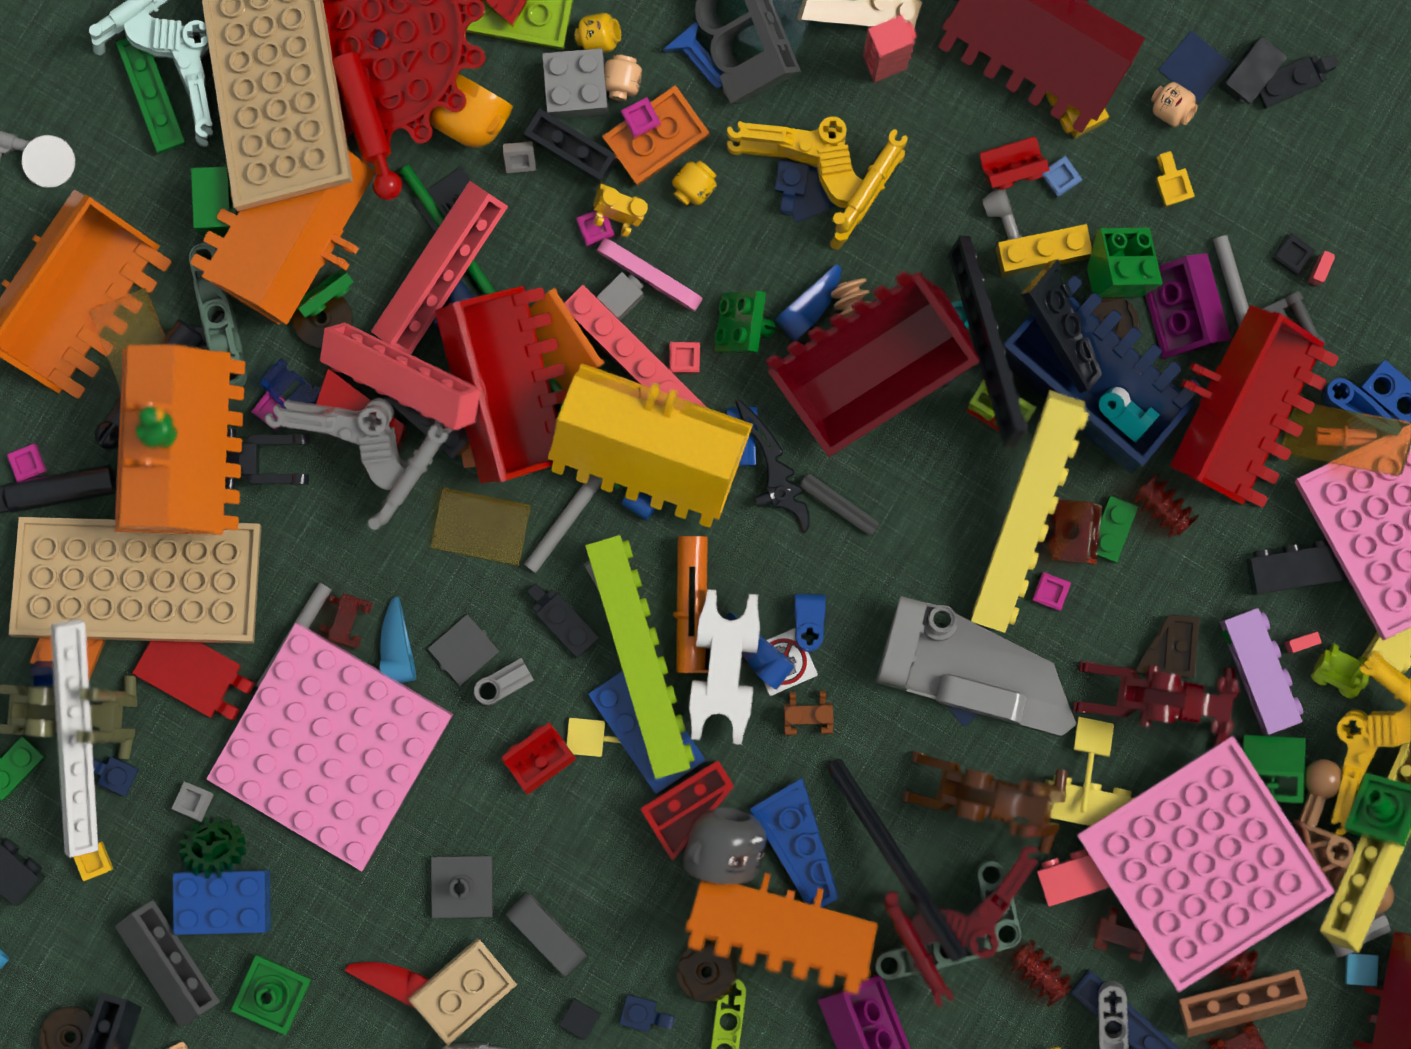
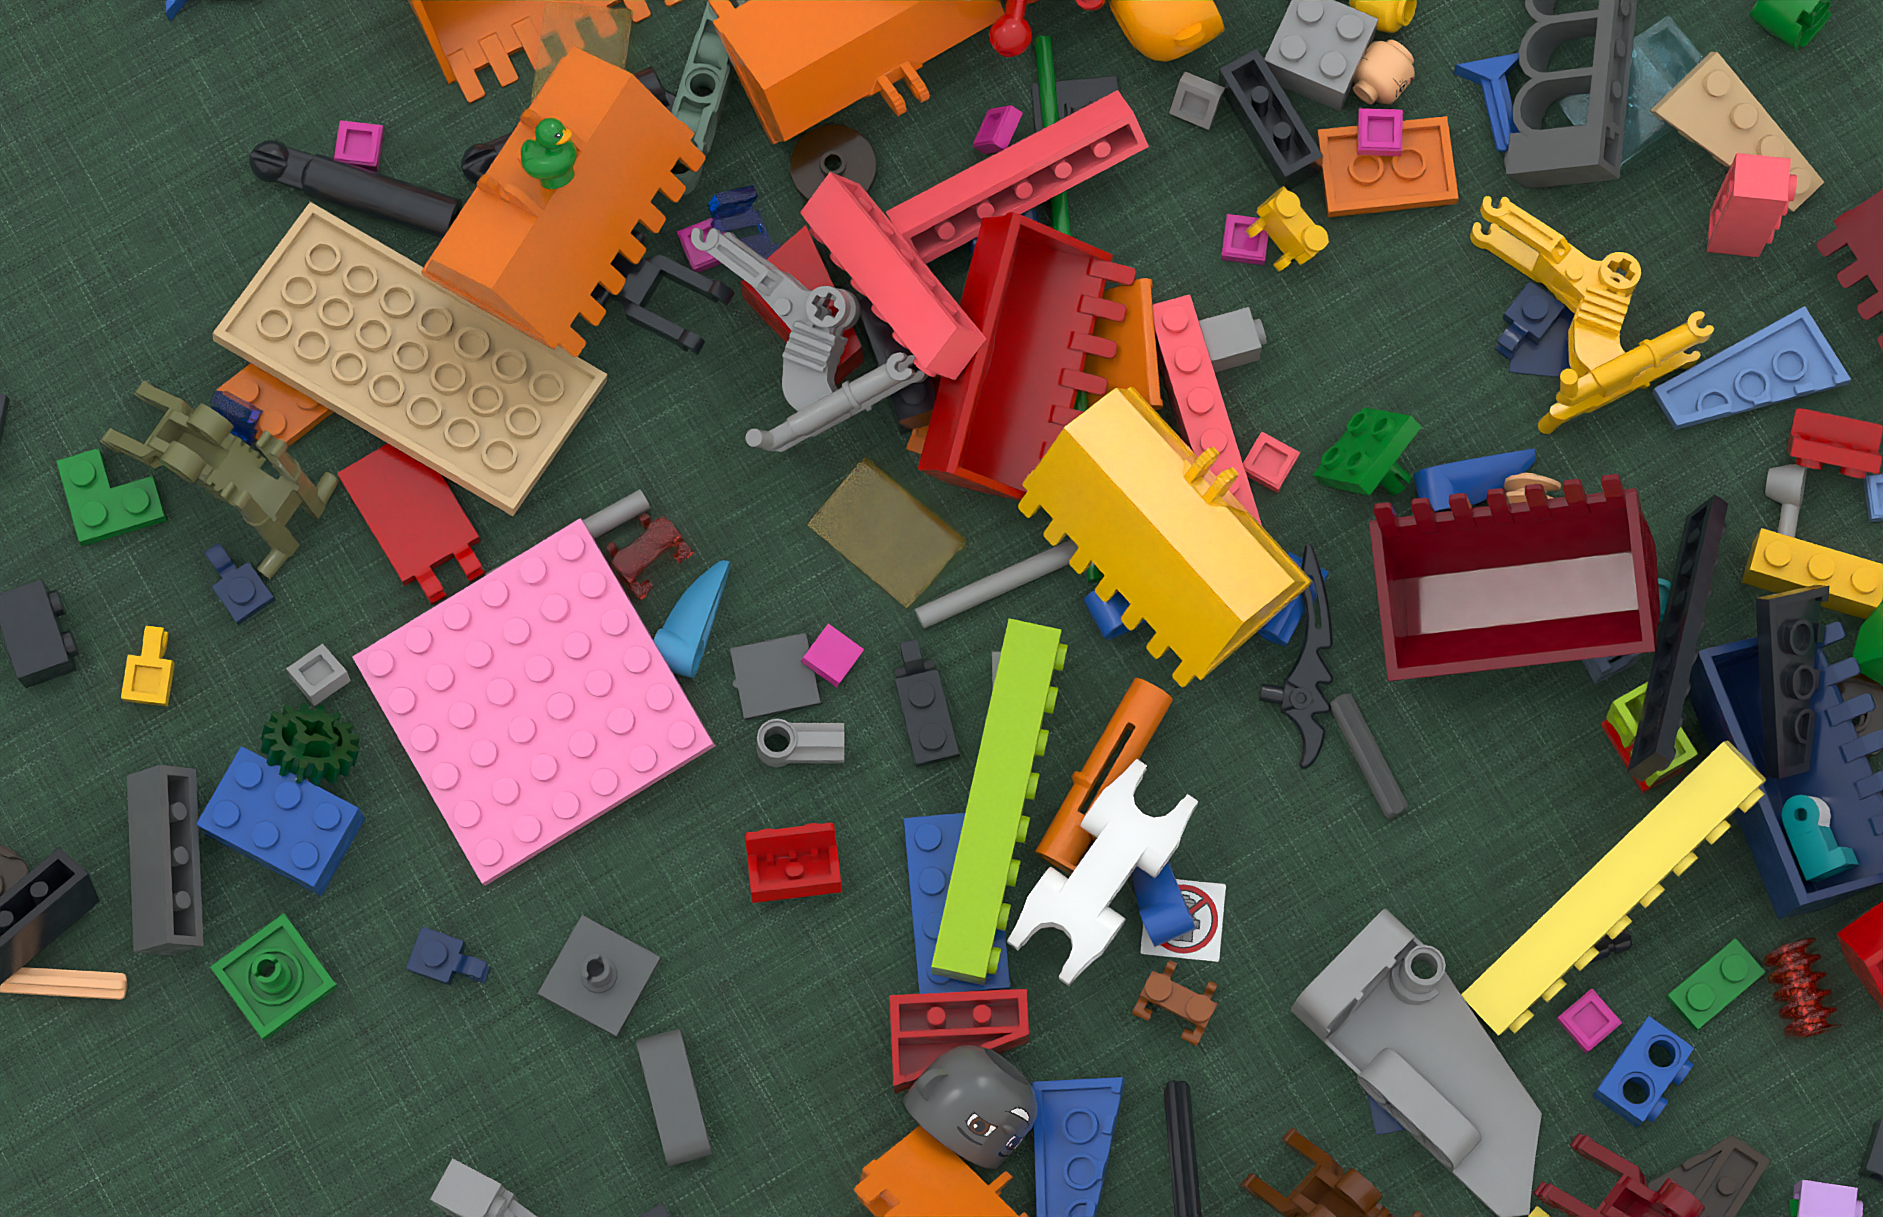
camera: 25 degrees right, 10 degrees down
white plate [51,618,98,857] -> none
green plate [297,268,353,318] -> none
red piece [345,962,430,1008] -> none
tan tile [408,938,517,1045] -> none
light yellow piece [567,717,621,757] -> none
bright pink beam [596,238,703,312] -> none
yellow head [672,161,716,206] -> none
blue piece [794,594,826,652] -> none
clear red brick [1050,500,1102,565] -> none
none -> dark blue plate [406,926,491,986]
none -> dark pink tile [801,623,864,687]
none -> dark pink tile [973,105,1023,154]
none -> blue brick [1592,1016,1694,1128]
none -> medium blue wing [1652,306,1851,430]

